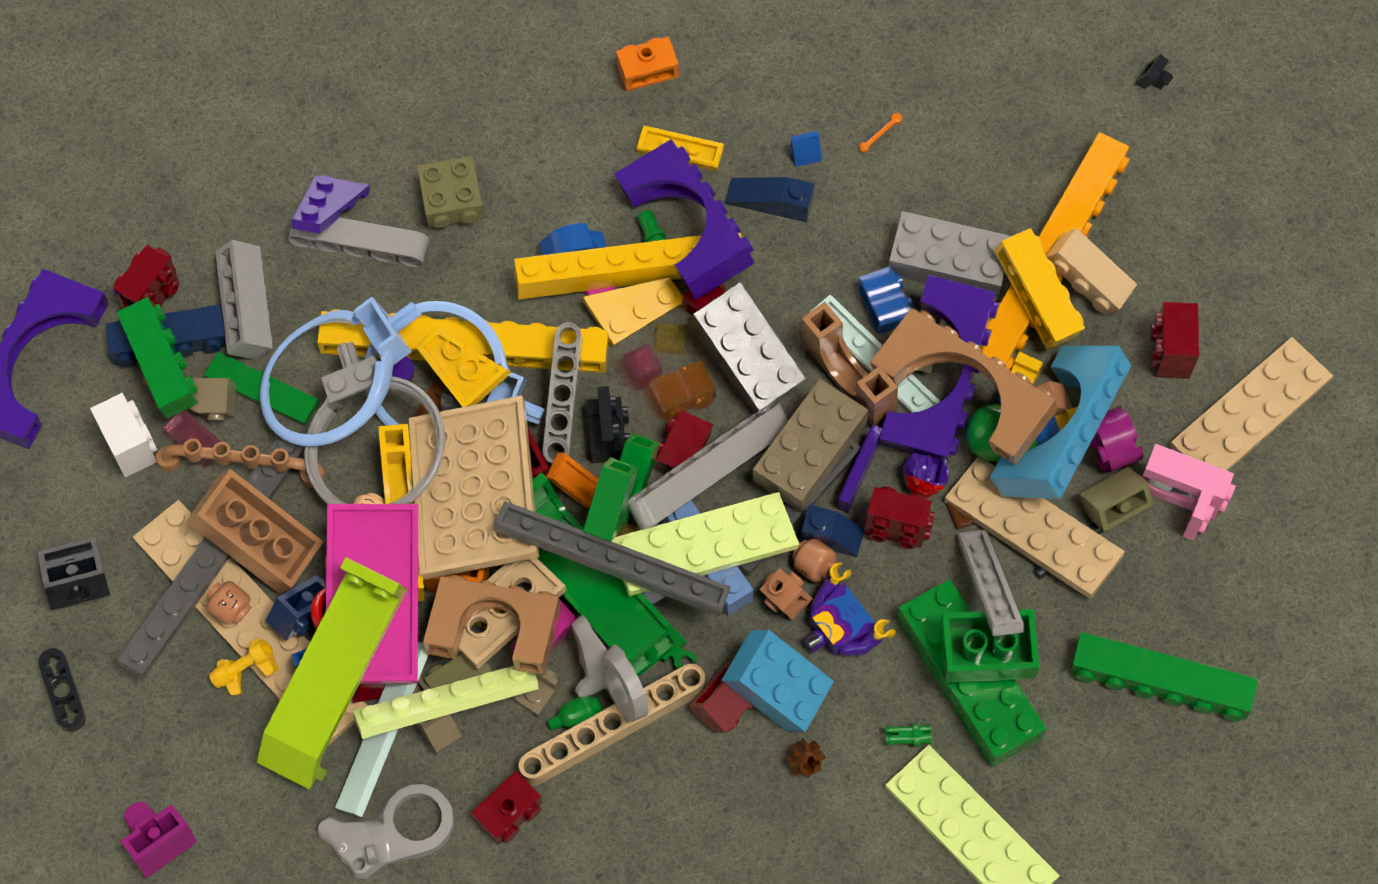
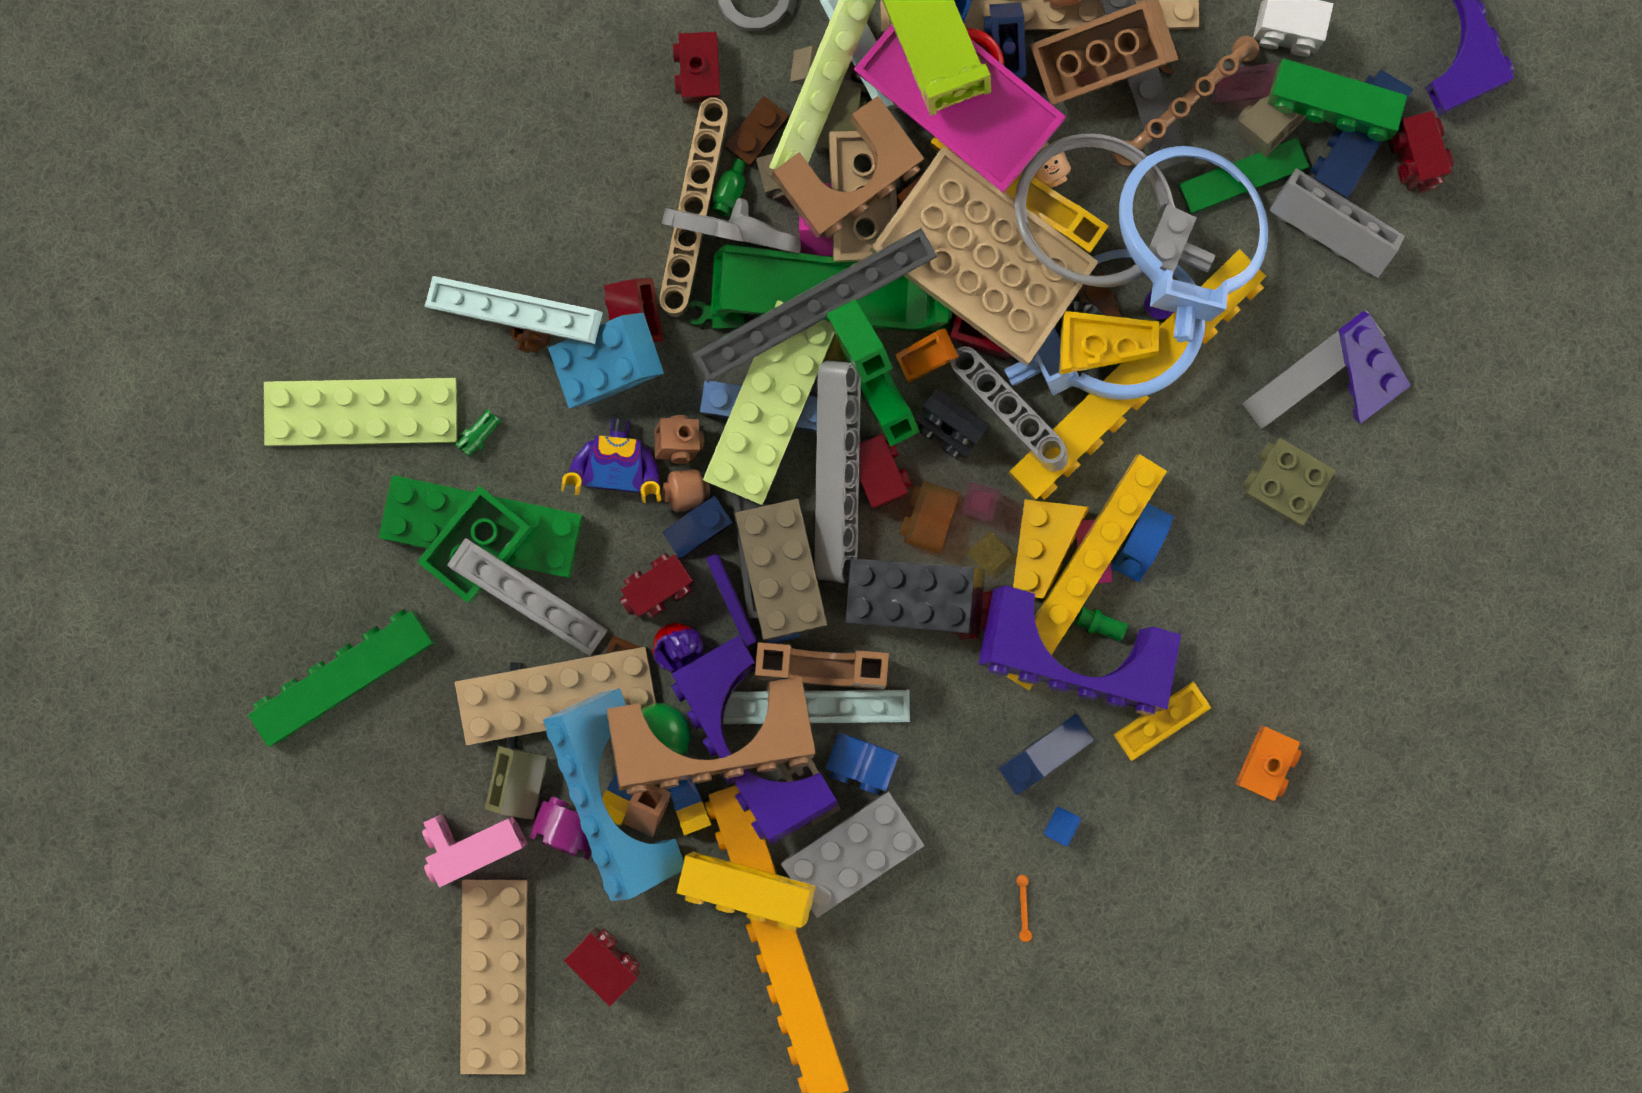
camera: 130 degrees right, 20 degrees up
tan brick [1046,228,1137,315] -> none
none -> light aqua tile [425,276,603,344]
none -> reddish brown plate [725,96,789,167]

